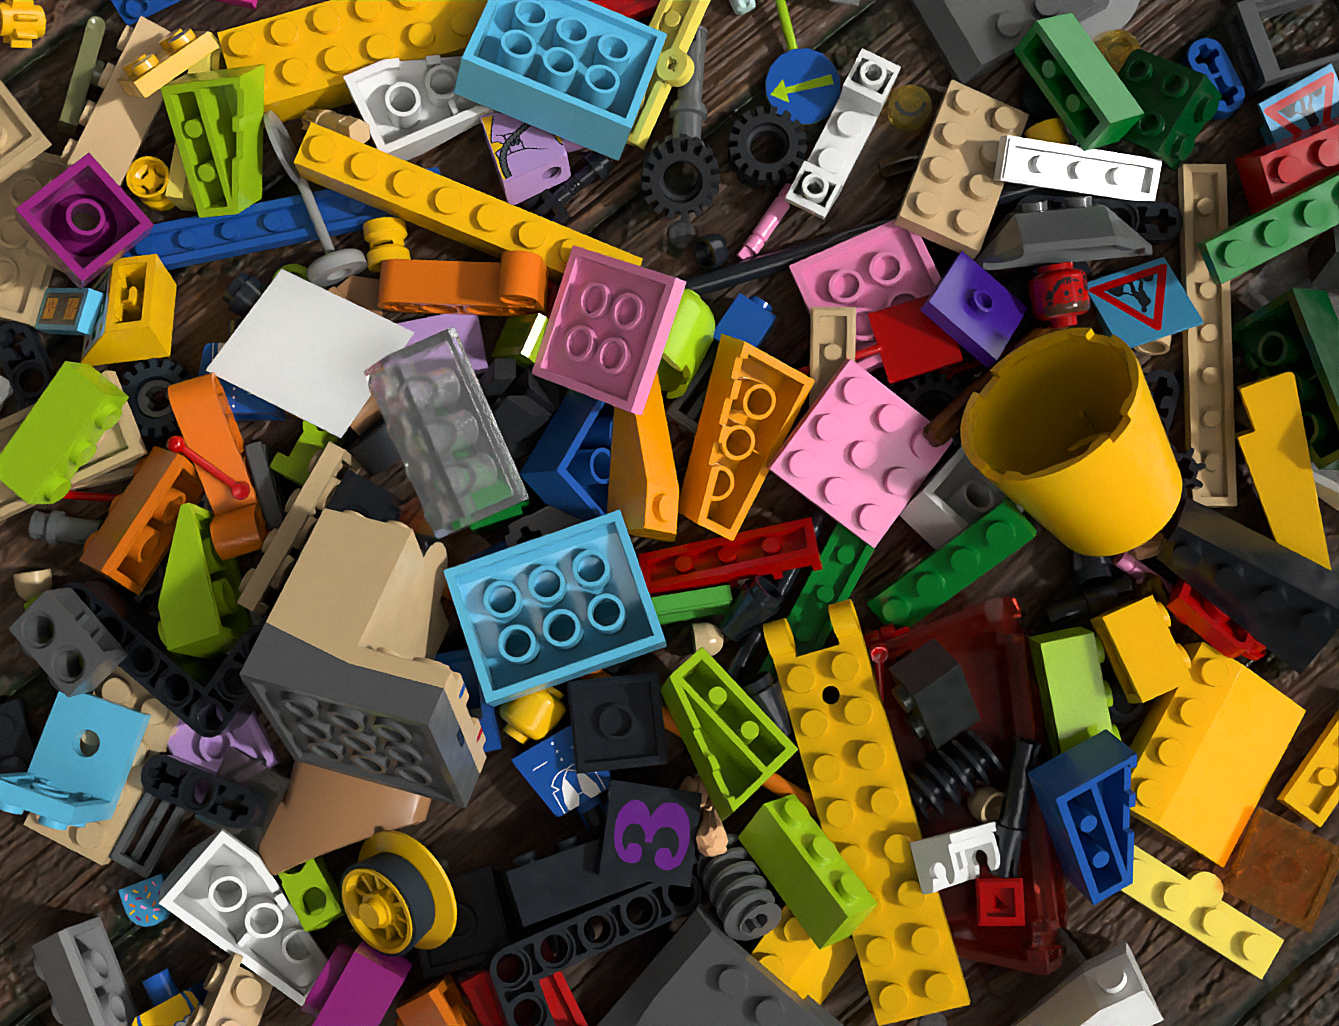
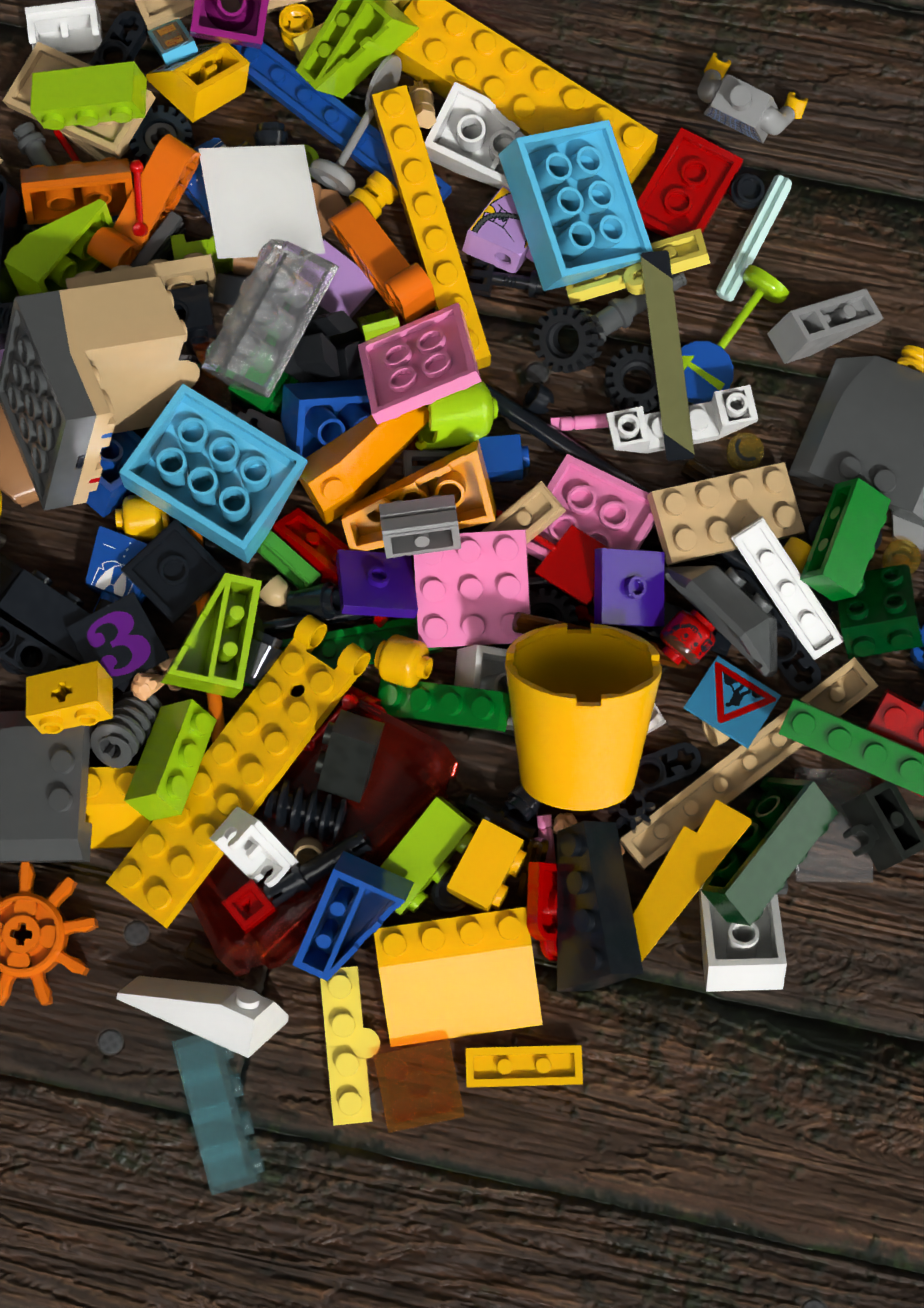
camera: 55 degrees right, 5 degrees down
none -> yellow brick [26,661,113,734]
none -> dark purple plate [336,549,418,619]
none -> yellow head [374,634,433,688]
none -> light grey brick [379,494,461,559]
none -> olive sticker [641,250,695,461]

